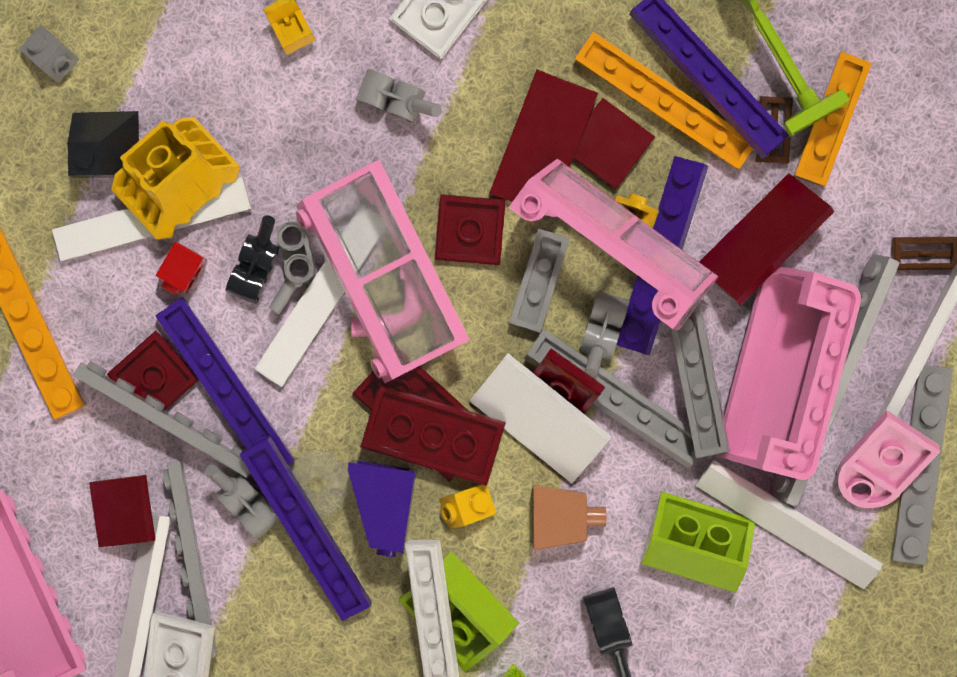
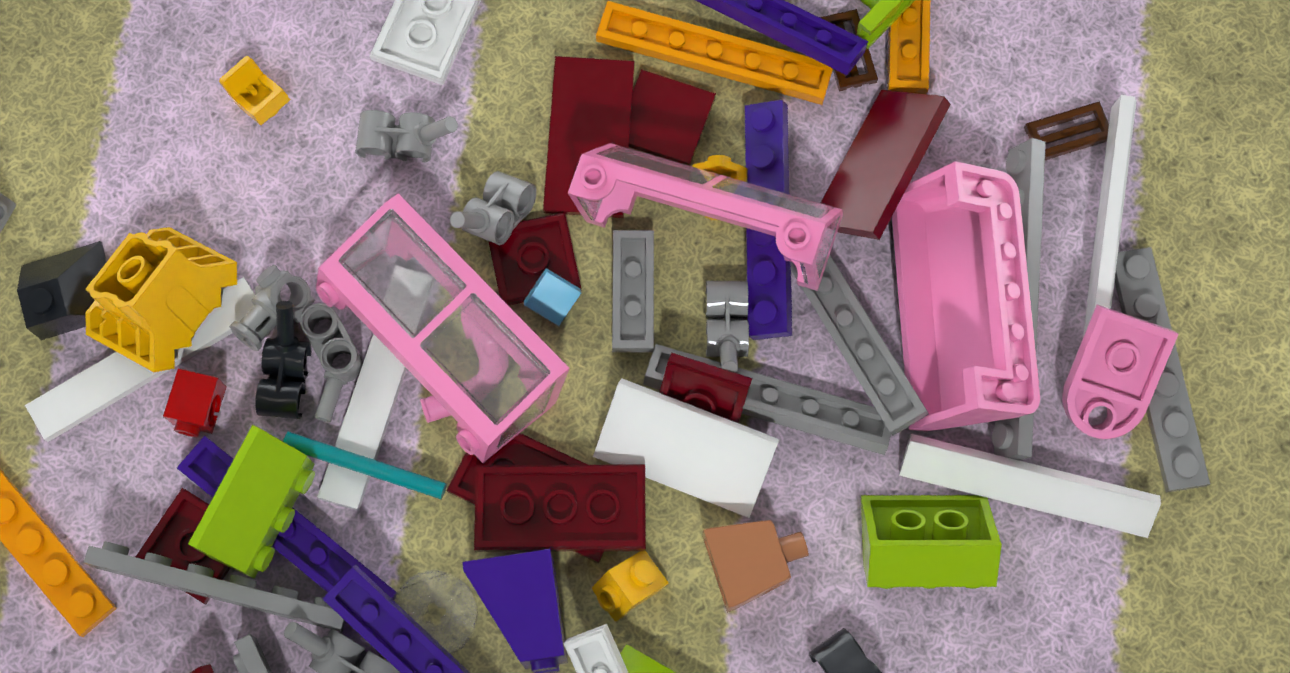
camera: 15 degrees left, 15 degrees down
none -> lime slope [188,425,315,579]
none -> light grey connector [229,265,315,352]
none -> teal bar [283,432,447,500]
none -> light grey beam [450,171,536,245]
none -> medium azure tile [524,268,581,326]

